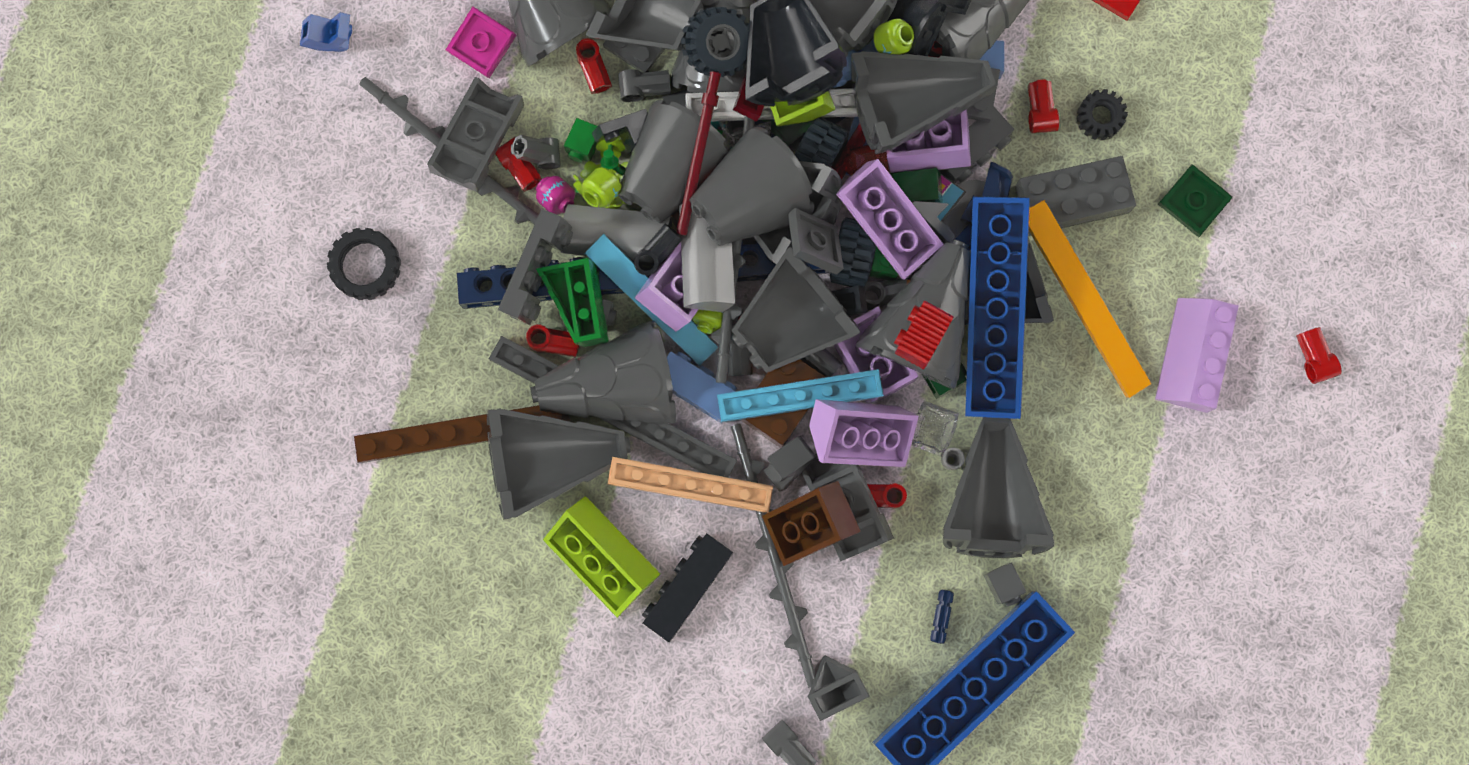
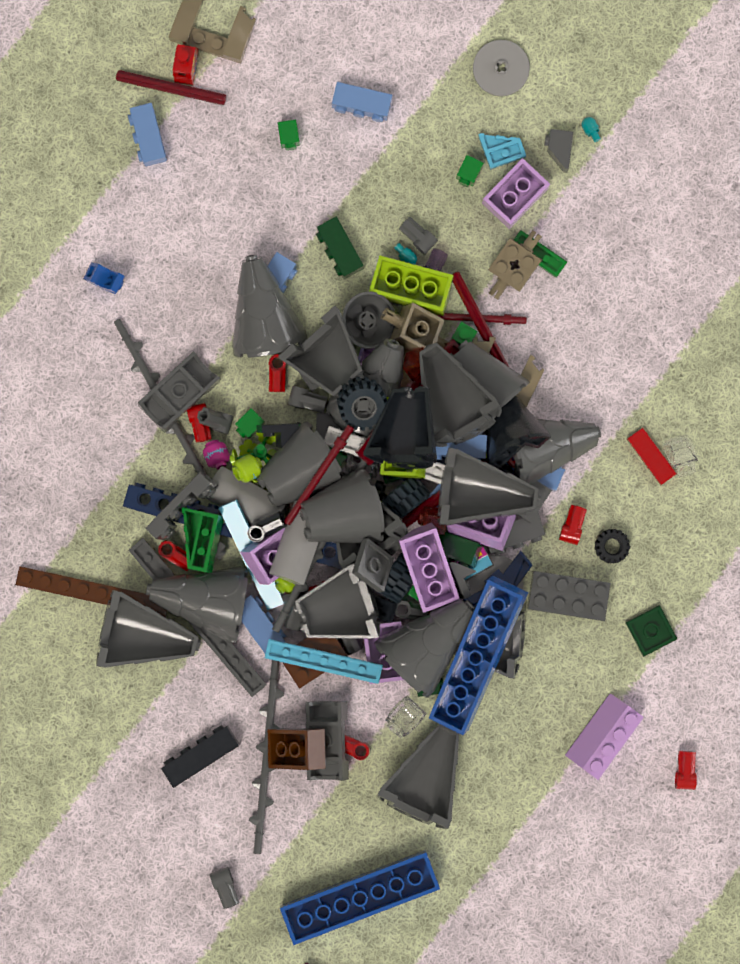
camera: 25 degrees right, 5 degrees up
black tyre [327,228,401,300] -> none
dark pink plate [445,6,517,78] -> none
lime slope [543,496,660,618] -> none
light nougat tile [607,457,773,513] -> none
dark grey slope [764,436,817,492] -> none
dark grey slope [808,655,870,721] -> none
lavender slope [809,399,919,467] -> none
lime head [873,19,914,55] -> none
red brick [894,300,954,369] -> none
dark blue axle [930,589,954,644] -> none
light grey hose [941,447,965,470] -> none
dark grey brick [983,562,1026,607] -> none
light orange tile [1029,200,1151,398] -> none

